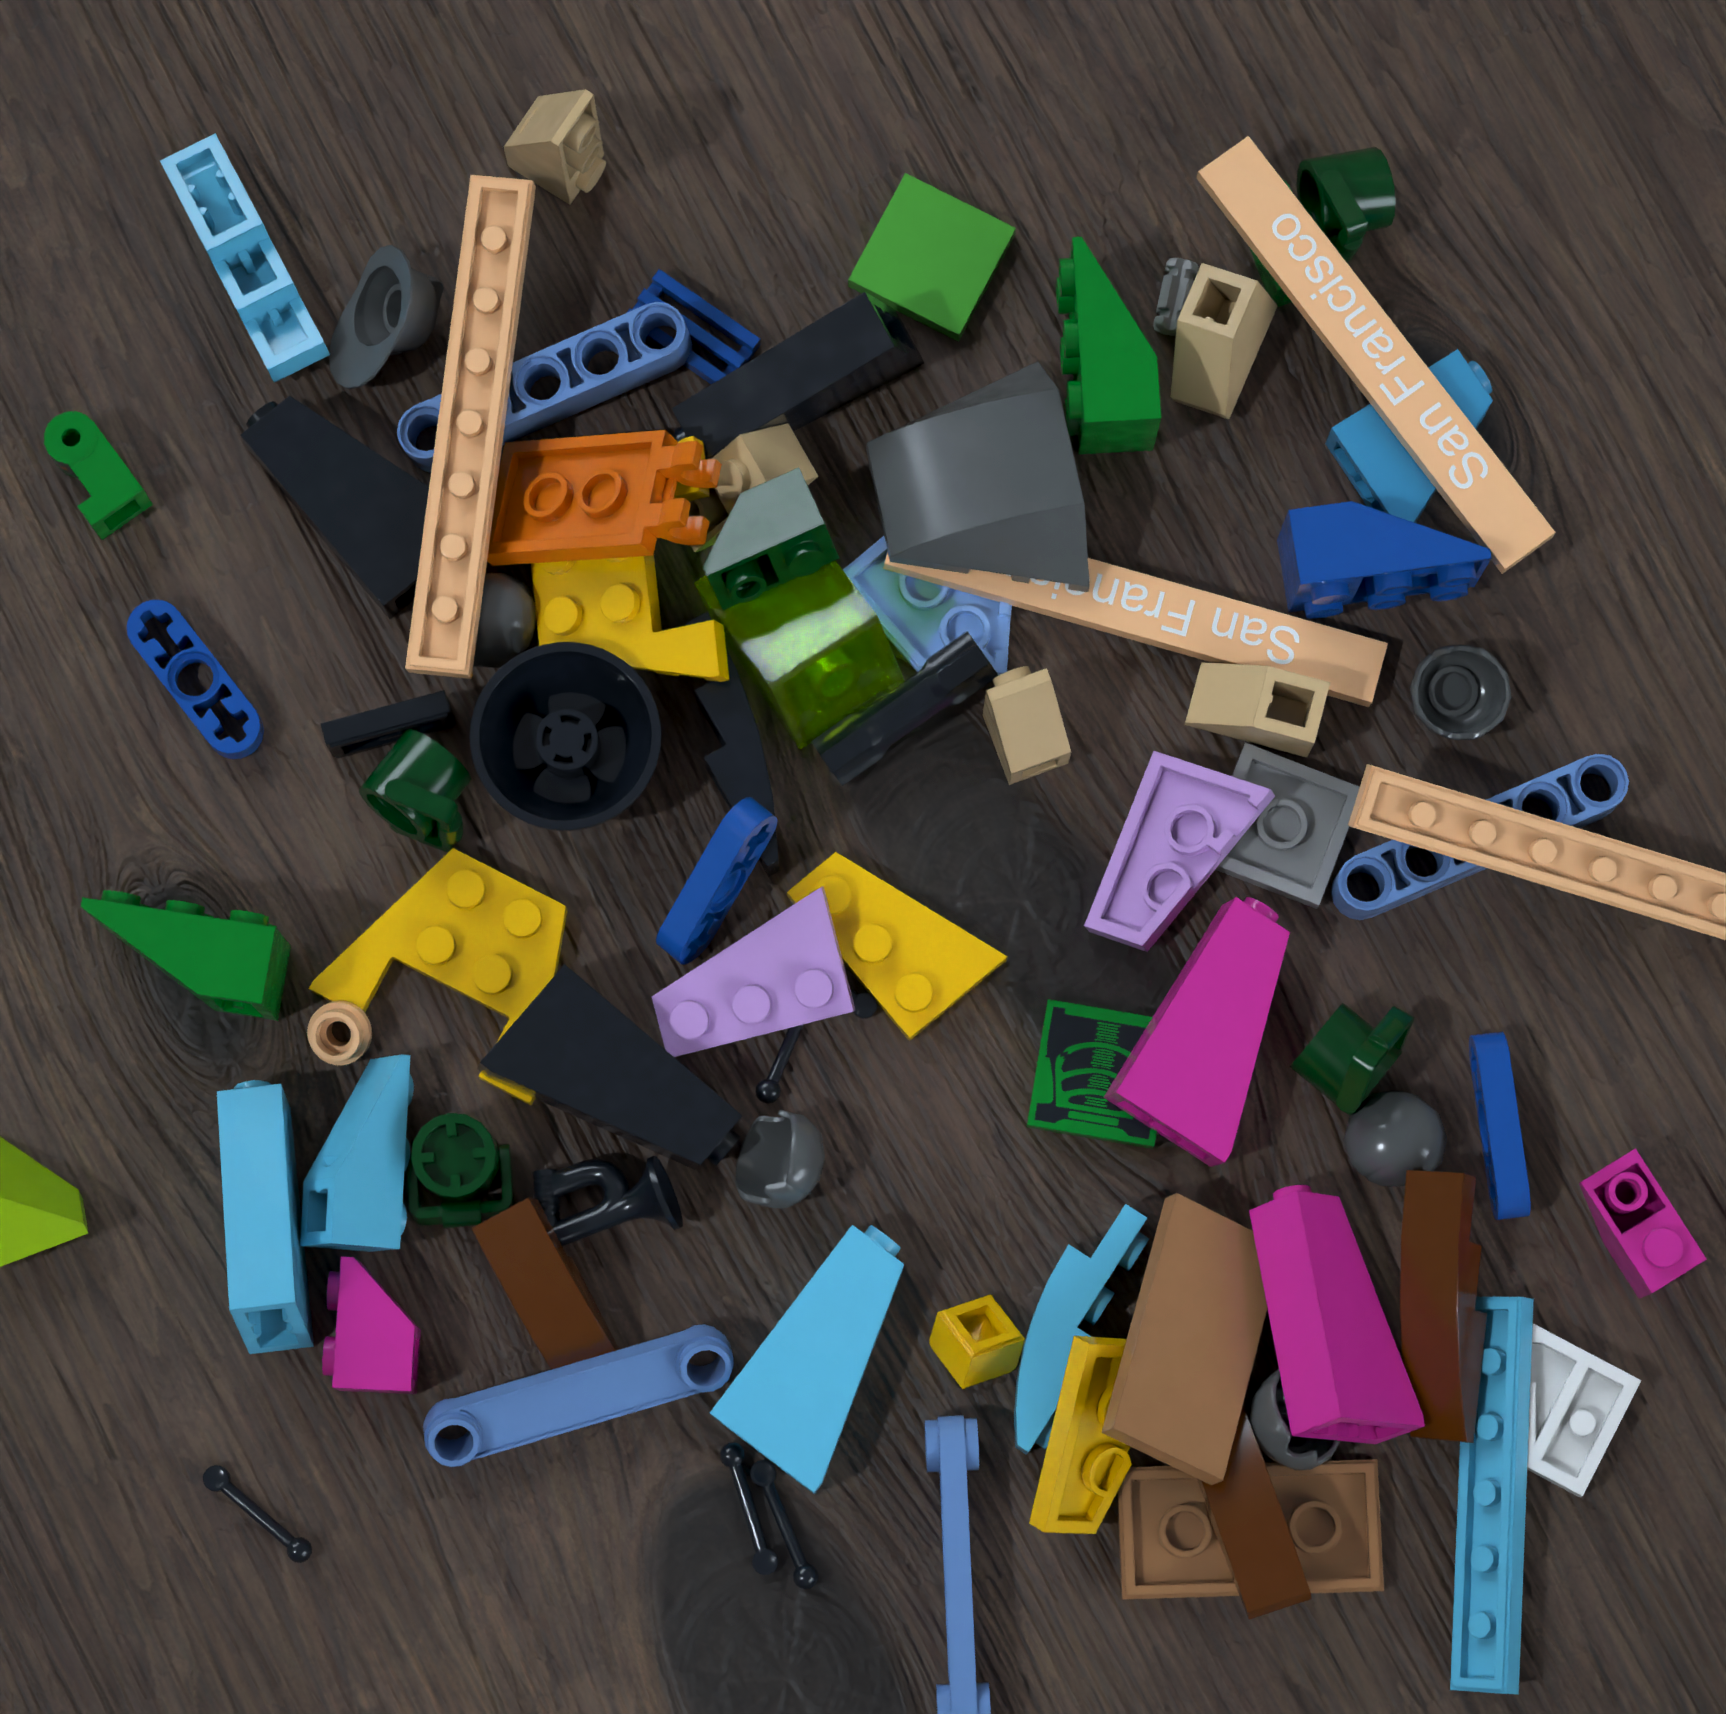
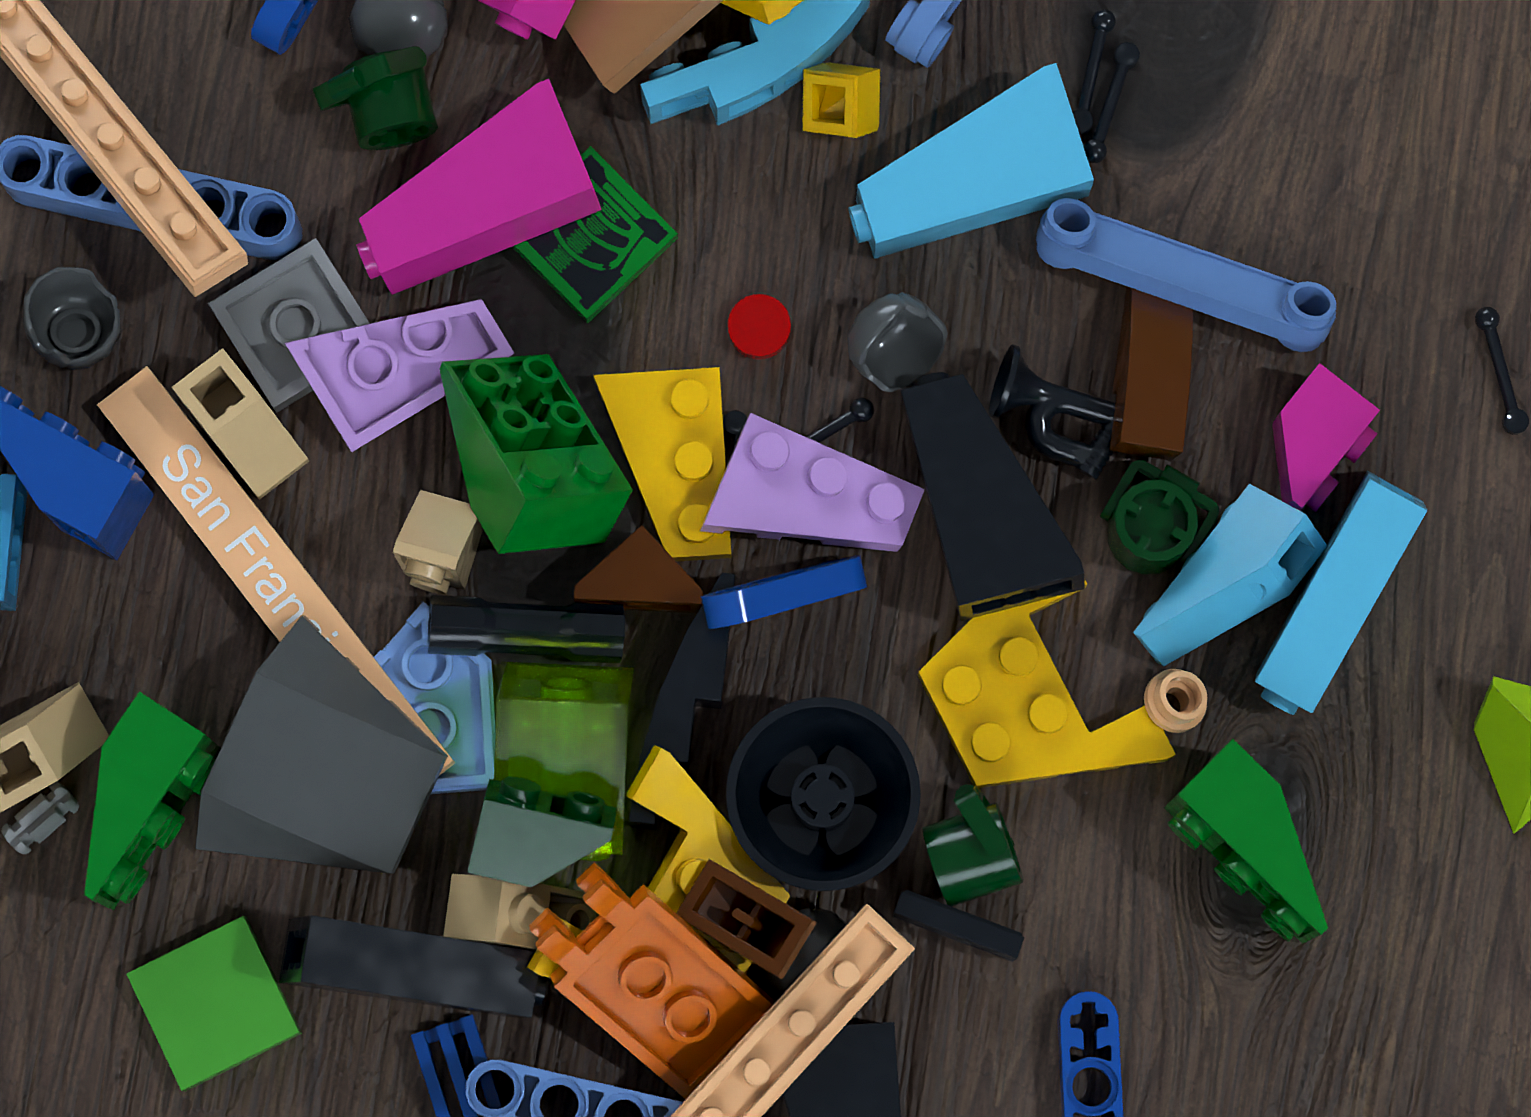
camera: 145 degrees left, 0 degrees up
none -> green slope [439,354,633,554]
none -> reddish brown slope [574,525,704,613]
none -> reddish brown slope [676,859,817,979]
none -> red tile [728,294,791,359]

